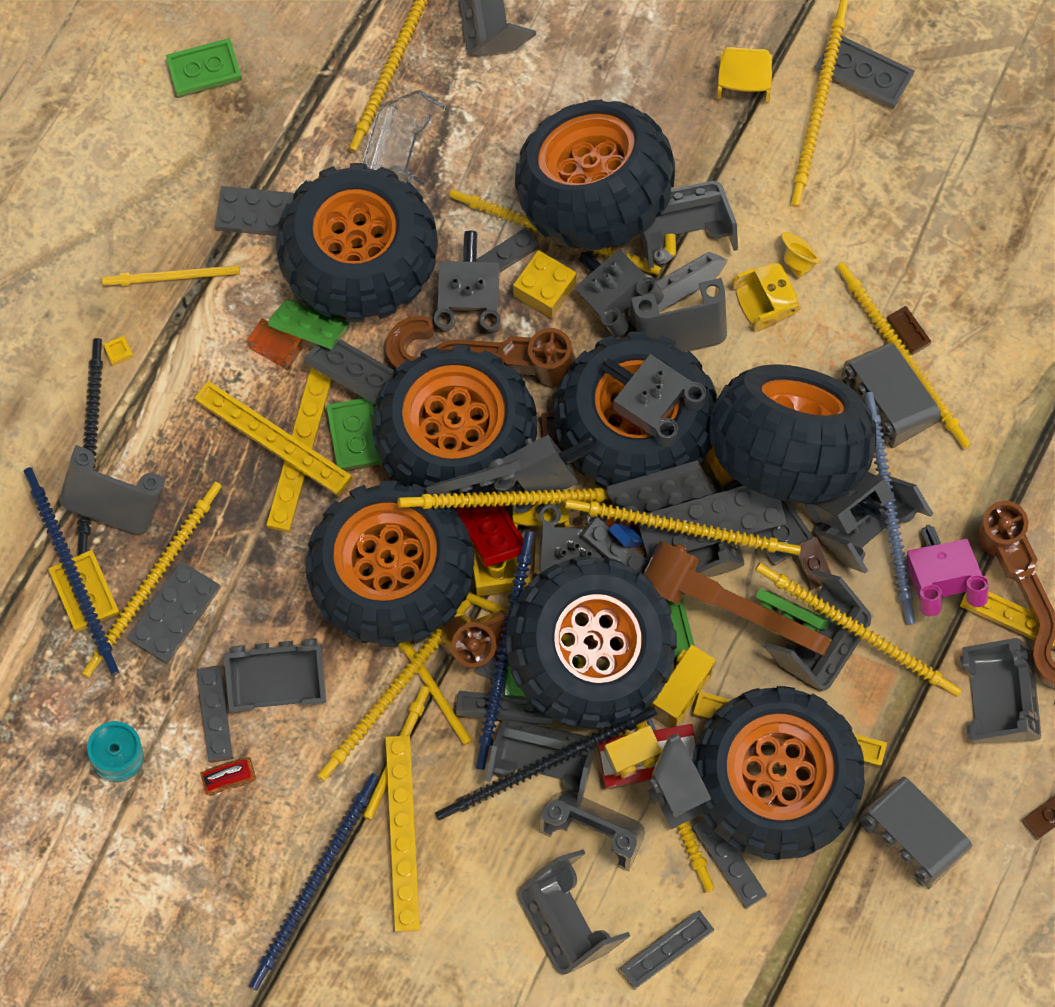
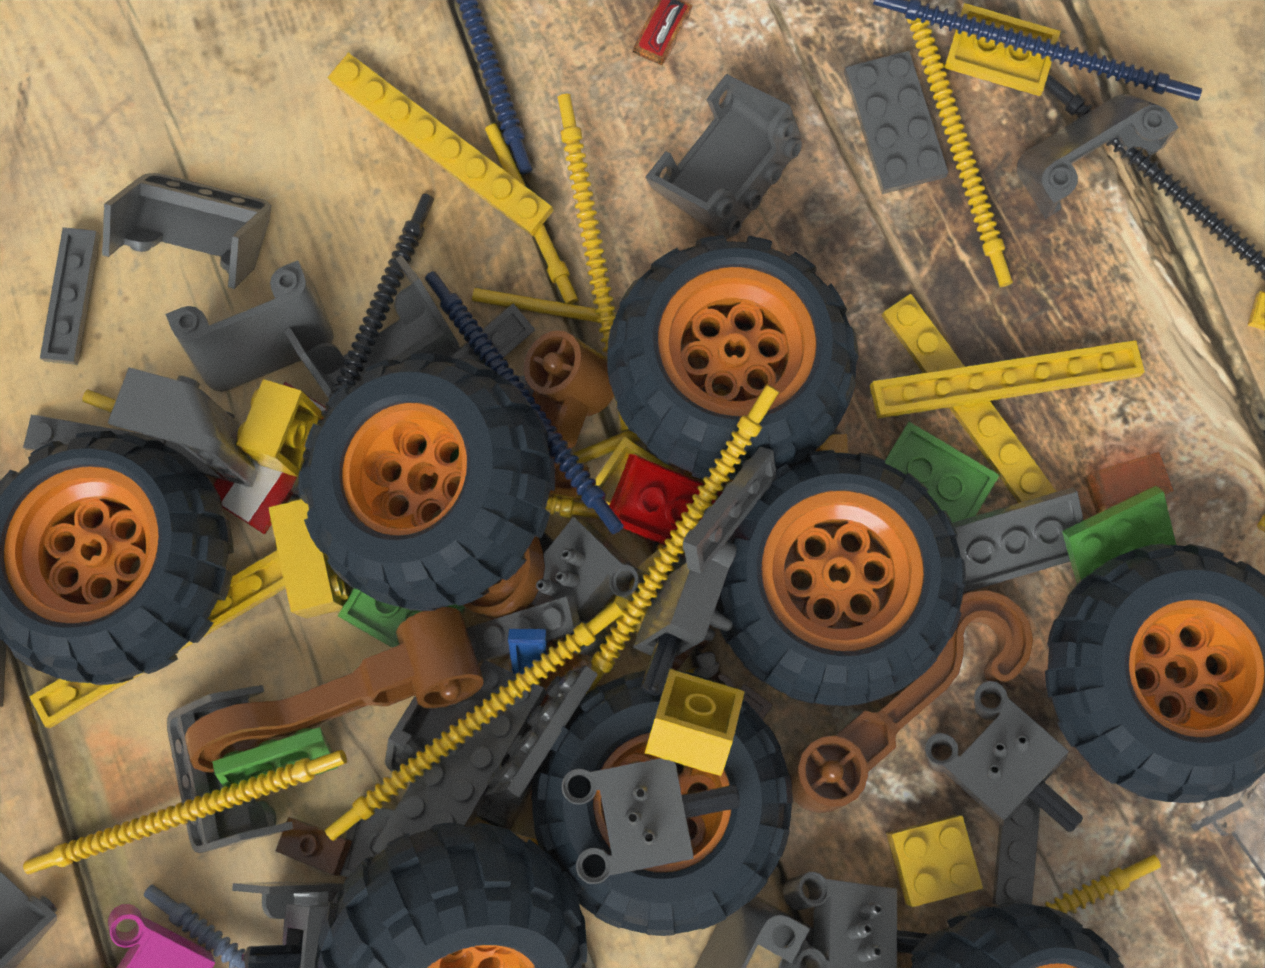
camera: 135 degrees right, 10 degrees up
dark grey plate [196,665,234,763] -> none
none -> yellow brick [645,669,745,776]

